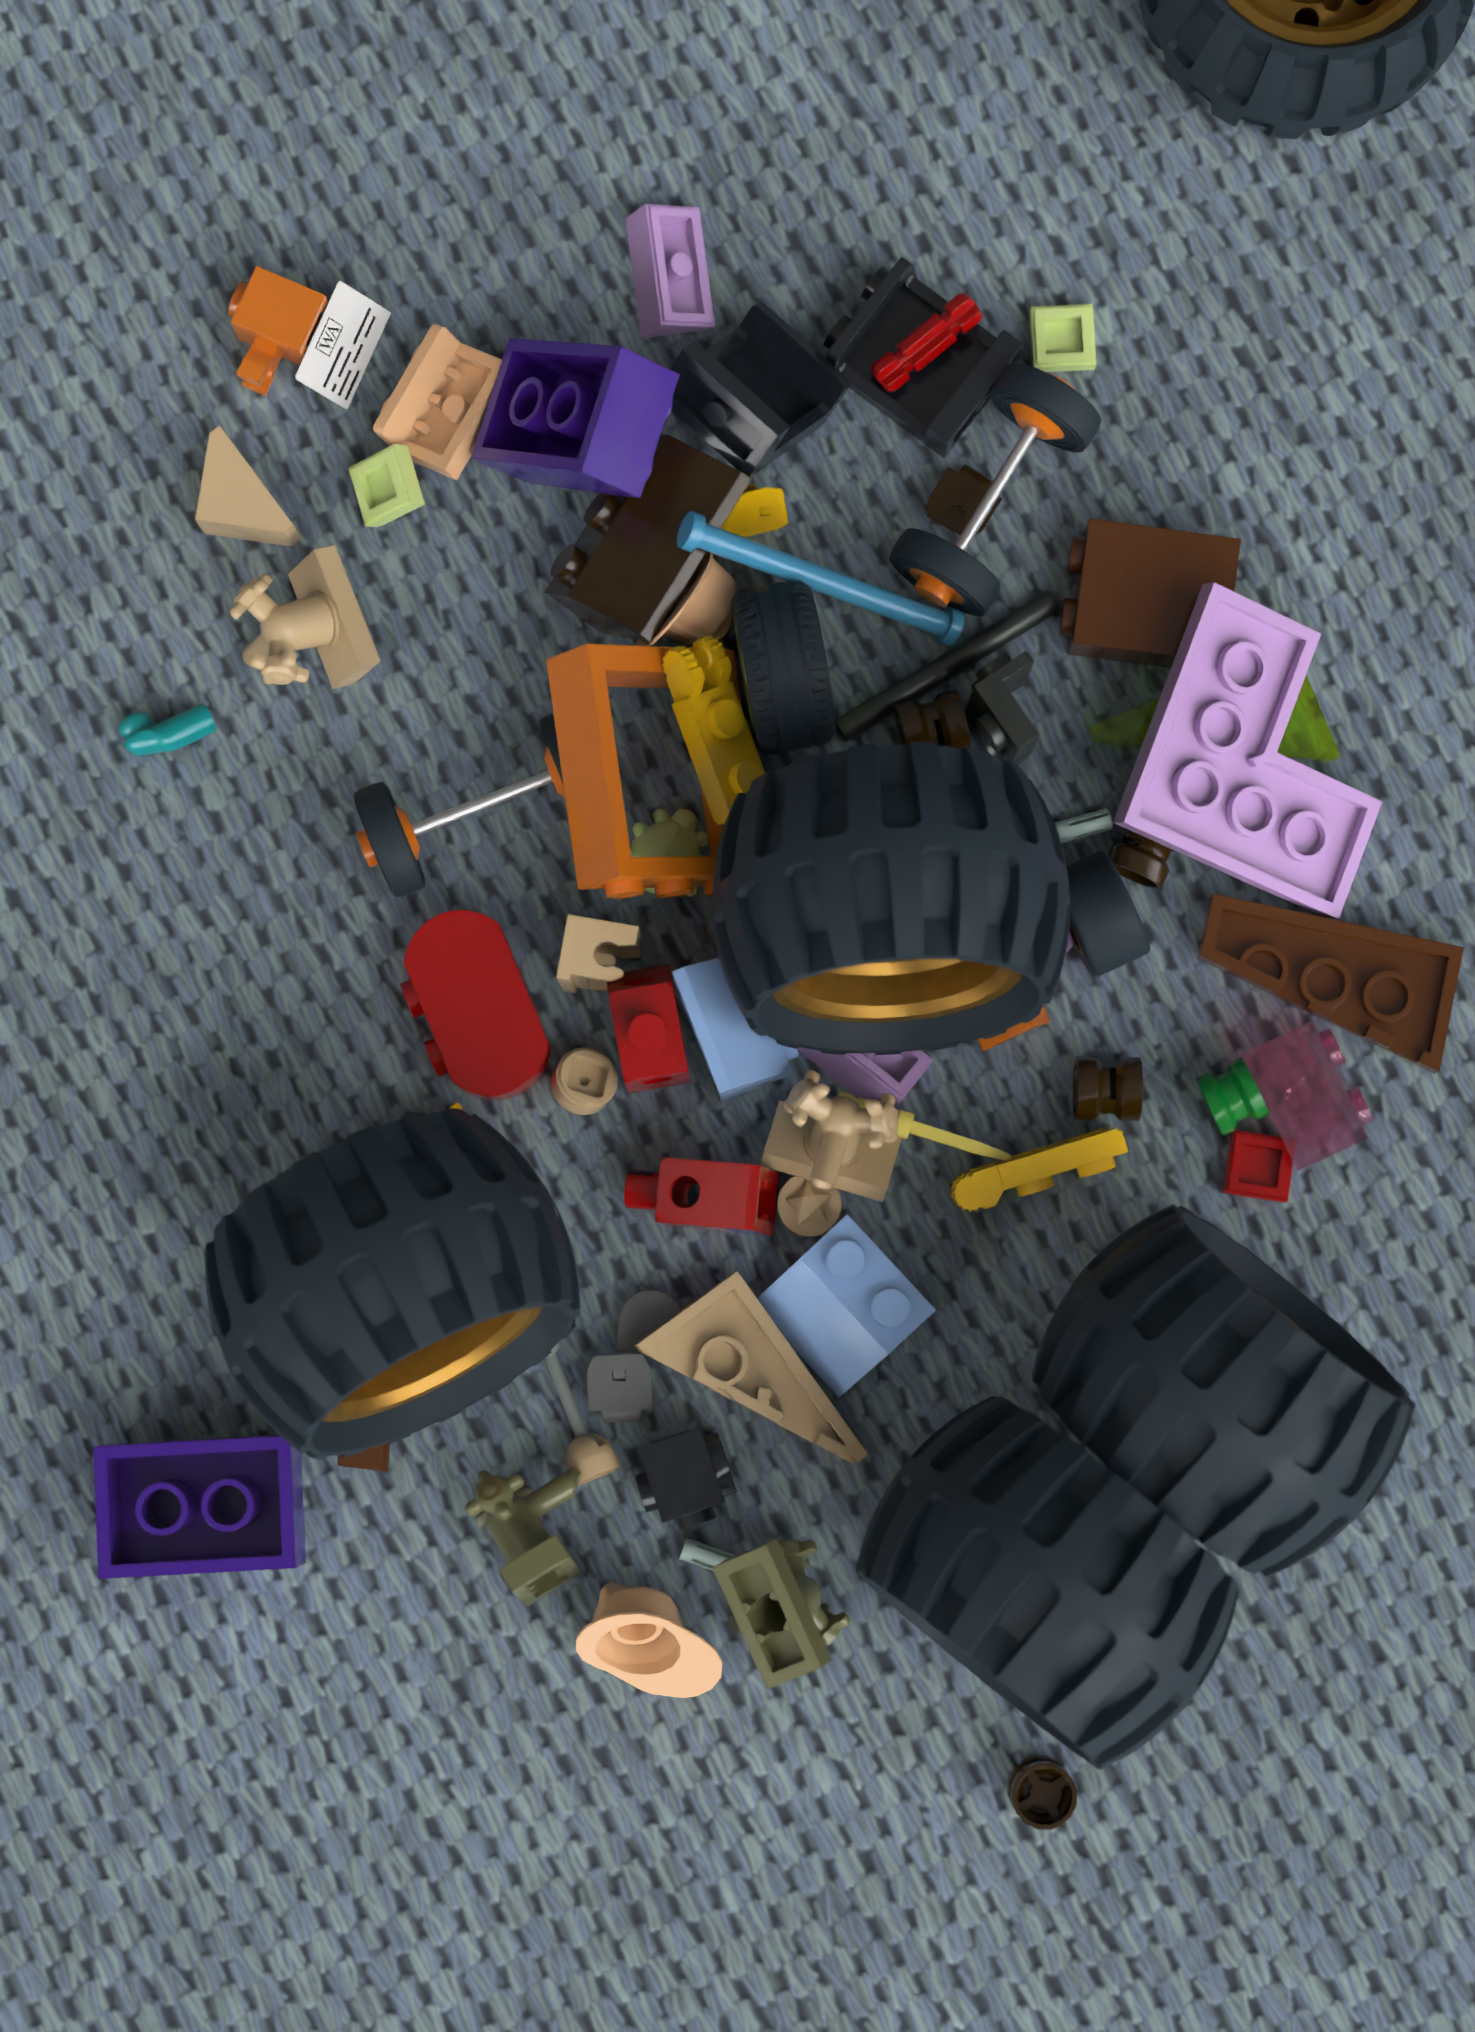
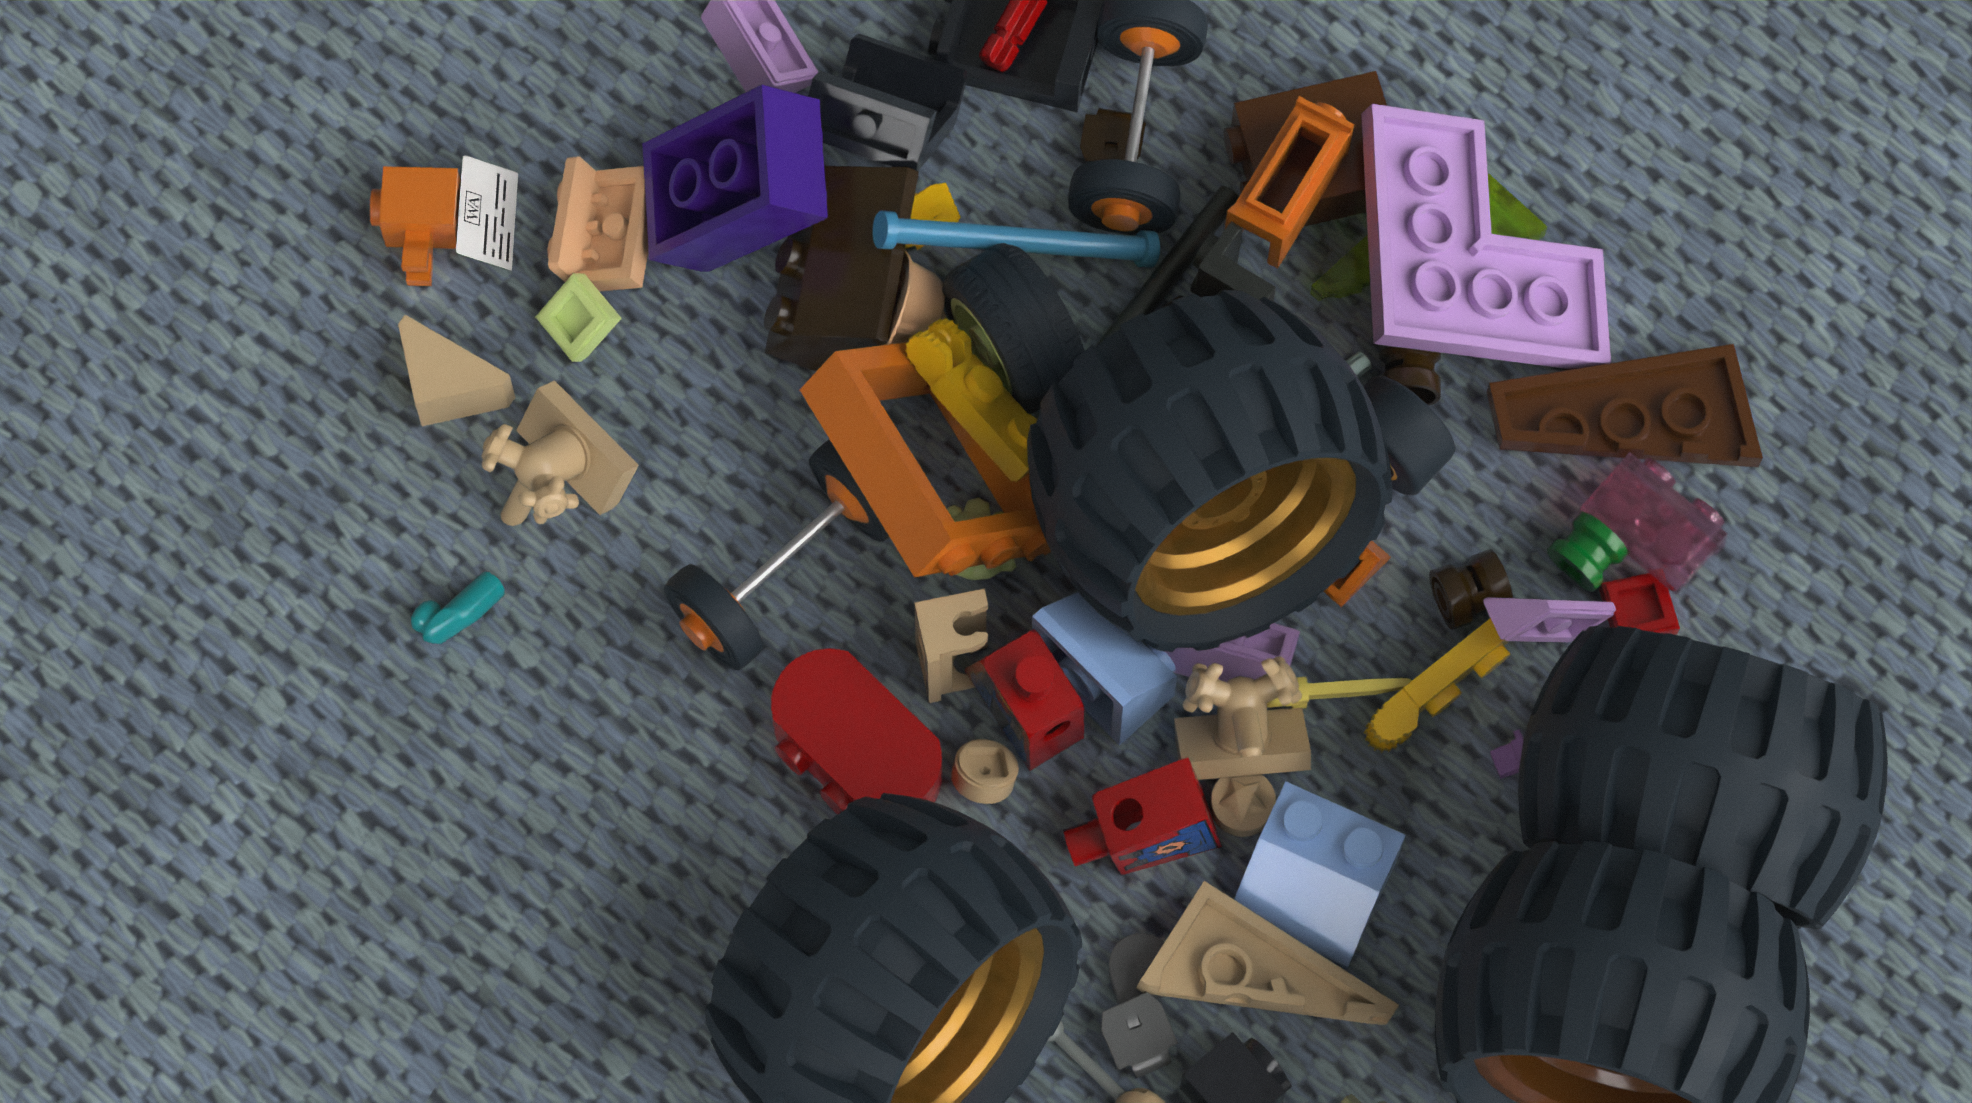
camera: 25 degrees left, 15 degrees down
none -> orange window [1225,96,1354,269]
none -> lavender slope [1483,597,1617,642]
none -> medium lavender piece [1490,729,1524,779]

